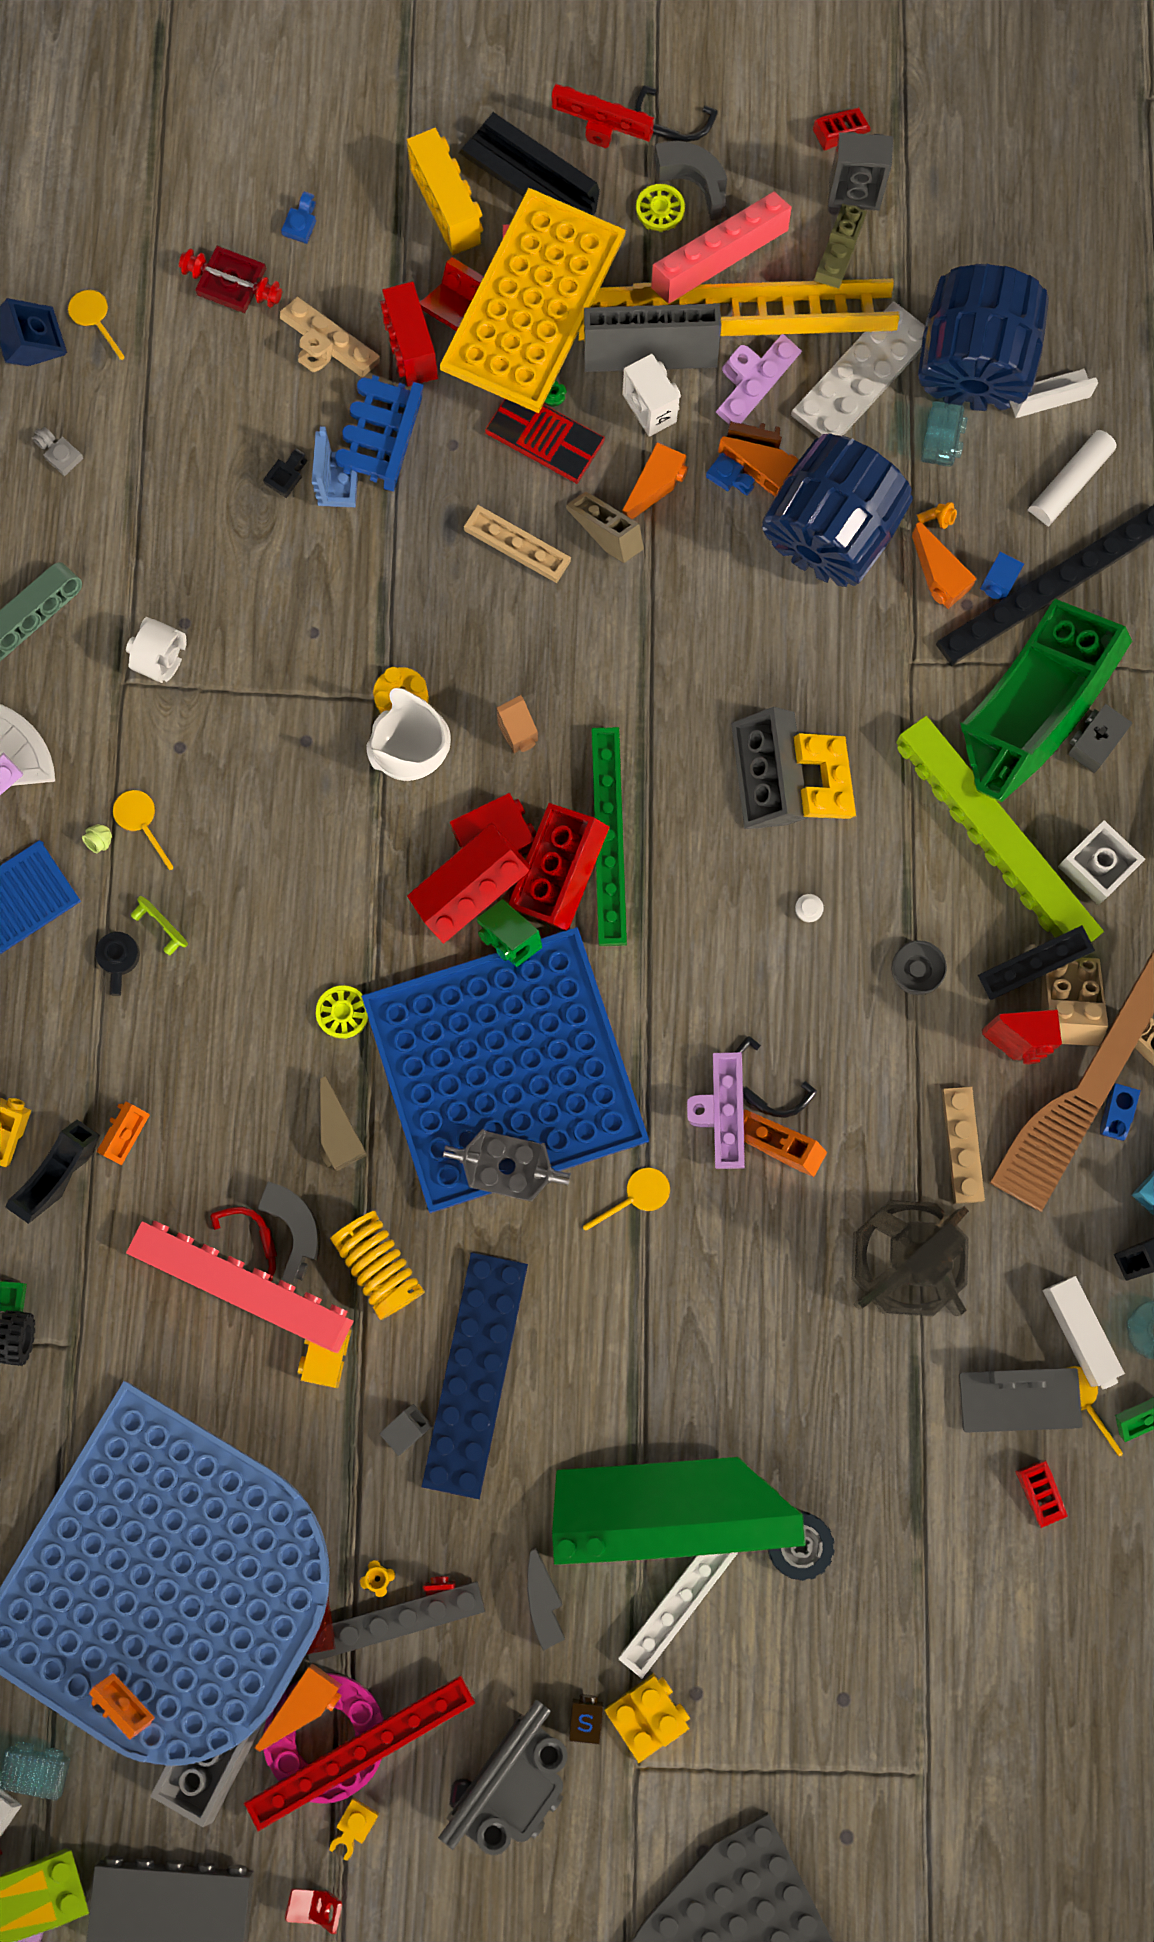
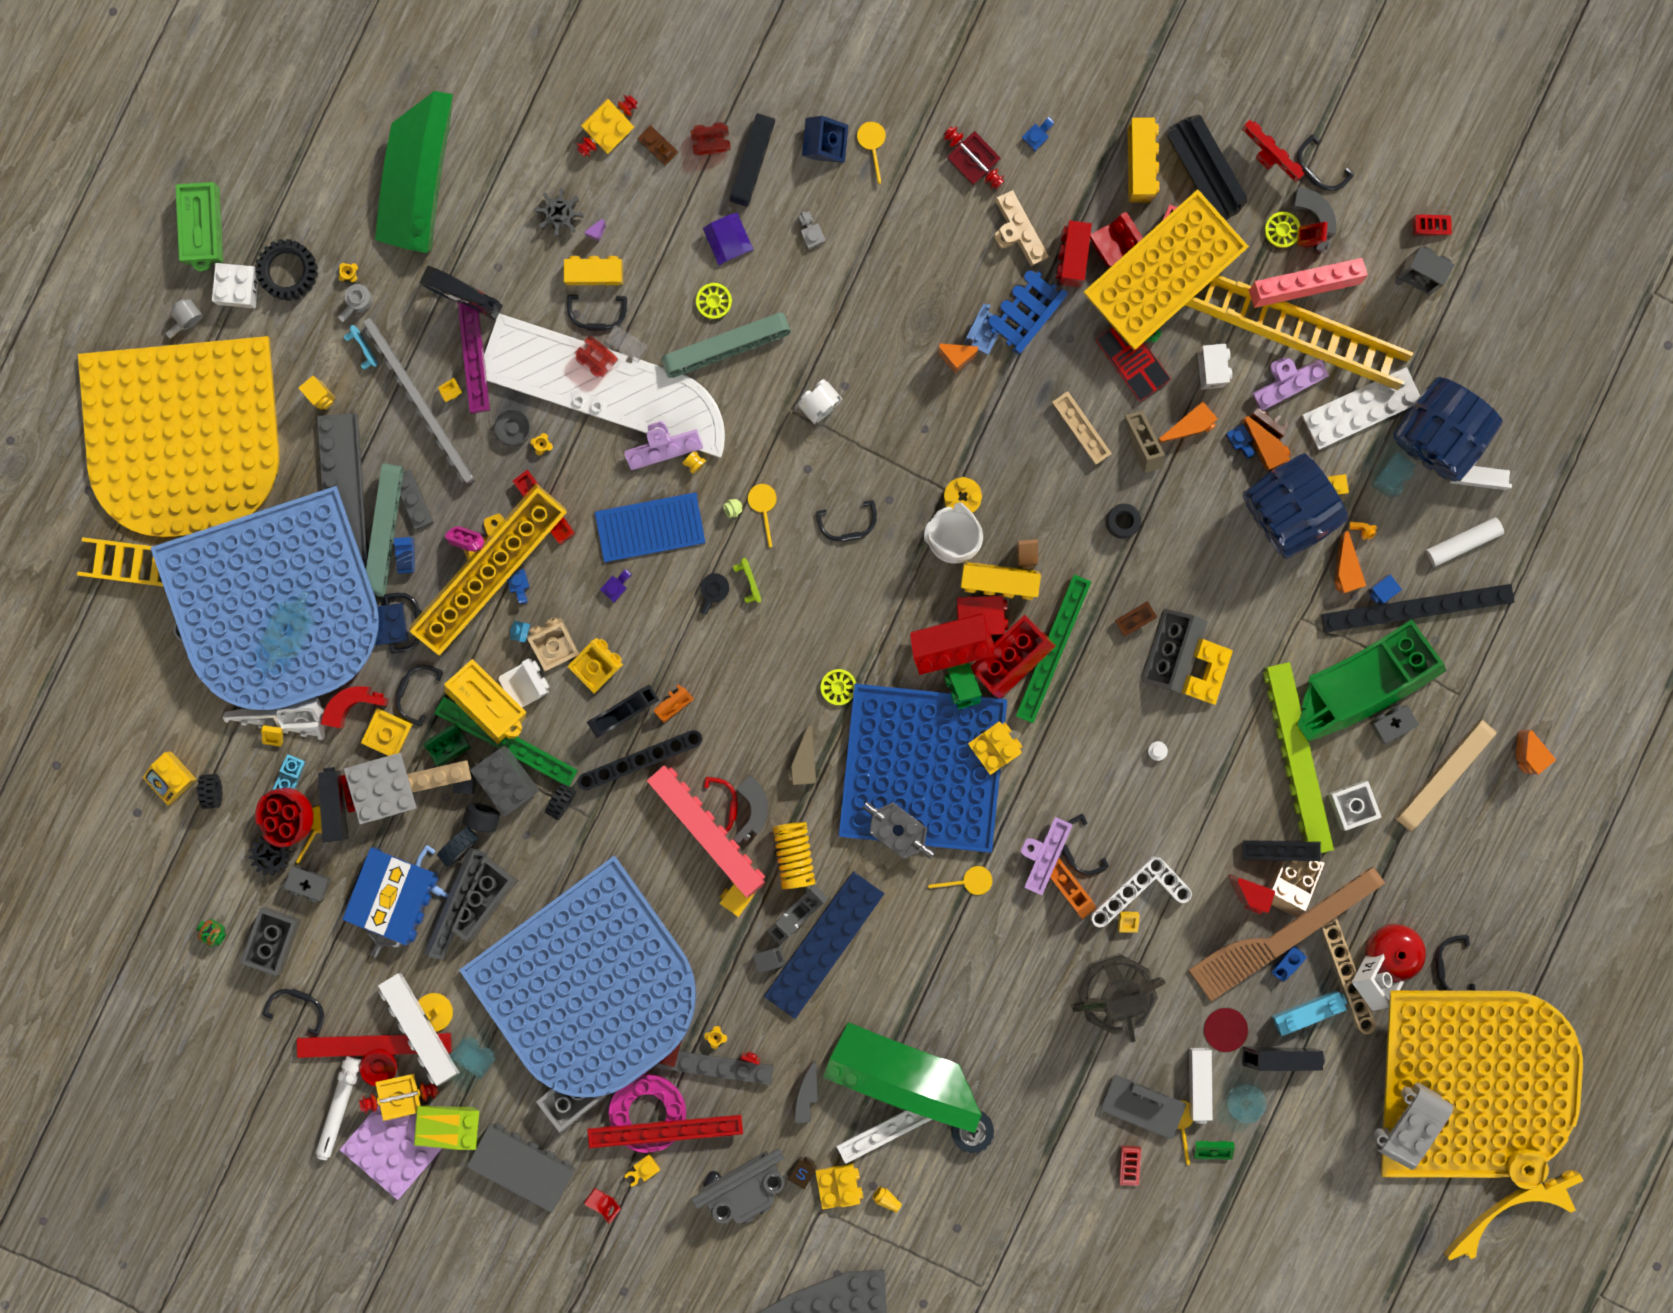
camera: 30 degrees right, 10 degrees up
orange plate [89,1673,155,1739] -> none
orange slope [255,1663,342,1752] -> none
black plate [263,448,307,498] -> none
dark grey brick [584,304,721,372] -> none
olive slope [814,204,867,289] -> none
dark grey piece [891,940,947,995] -> none
tan plate [942,1087,985,1204] -> none
none -> black beam [577,730,703,790]
none -> yellow wheel [682,451,706,474]
none -> dark grey arch [767,885,828,944]
none -> black piece [816,500,877,542]
none -> yellow cone [872,1186,902,1213]
none -> orange slope [938,343,978,373]
none -> yellow slope [961,562,1041,600]
none -> yellow plate [968,721,1023,775]
none -> white beam [1090,856,1192,928]
none -> black tyre [1105,503,1142,539]
none -> reddish brown plate [1115,601,1157,637]
none -> yellow plate [1117,912,1140,932]
none -> dark red sticker [1204,1008,1248,1052]
none -> red slope [1297,221,1328,248]

